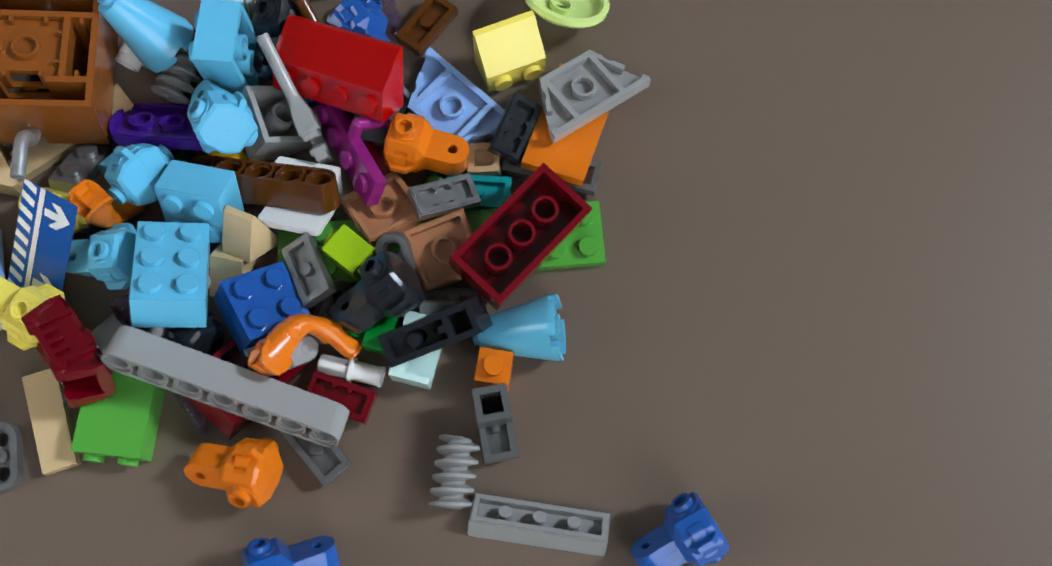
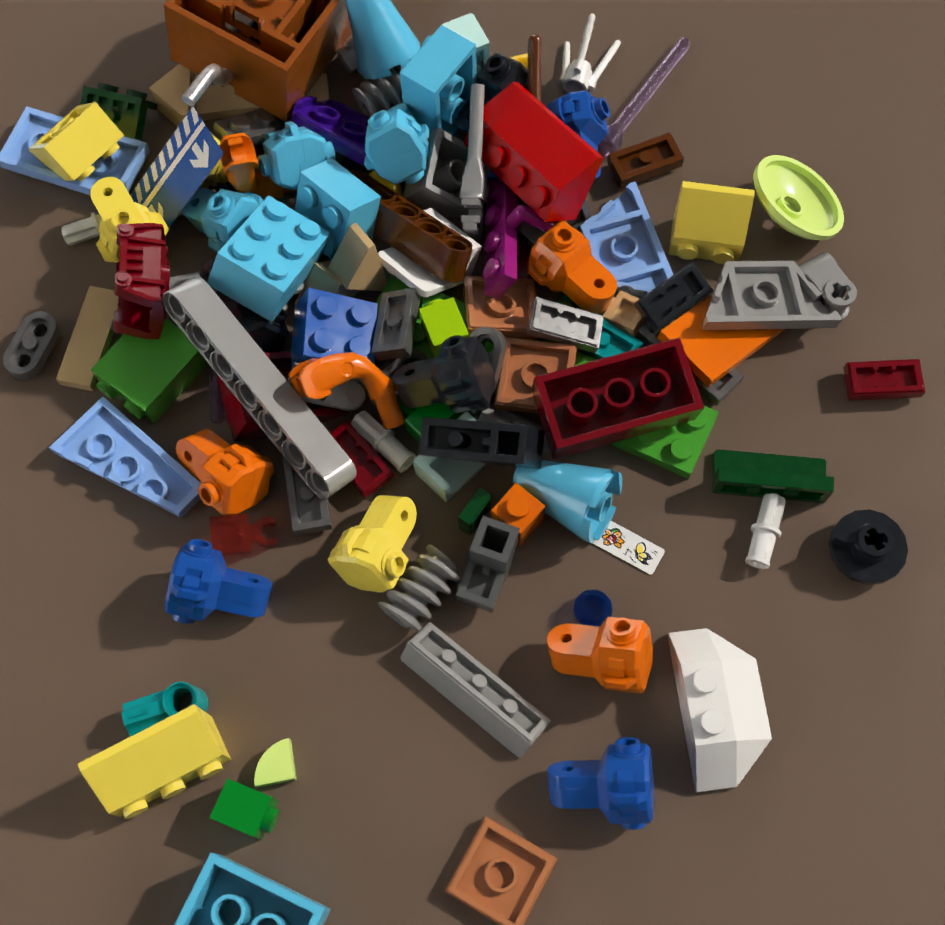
camera: 35 degrees right, 5 degrees down
none -> light blue wing [49,397,201,518]
none -> clear red plate [209,514,277,556]
none -> light yellow piece [328,495,417,593]
none -> dark green tile [458,487,491,535]
none -> orange piece [547,617,653,694]
none -> clear blue plate [574,590,613,627]
none -> white sticker [593,521,665,575]
none -> white wedge [667,628,772,793]
none -> dark green panel [712,449,834,503]
none -> white axle [745,493,786,569]
none -> light grey piece [798,252,857,322]
none -> black piece [829,509,908,585]
none -> dark red plate [843,359,926,401]

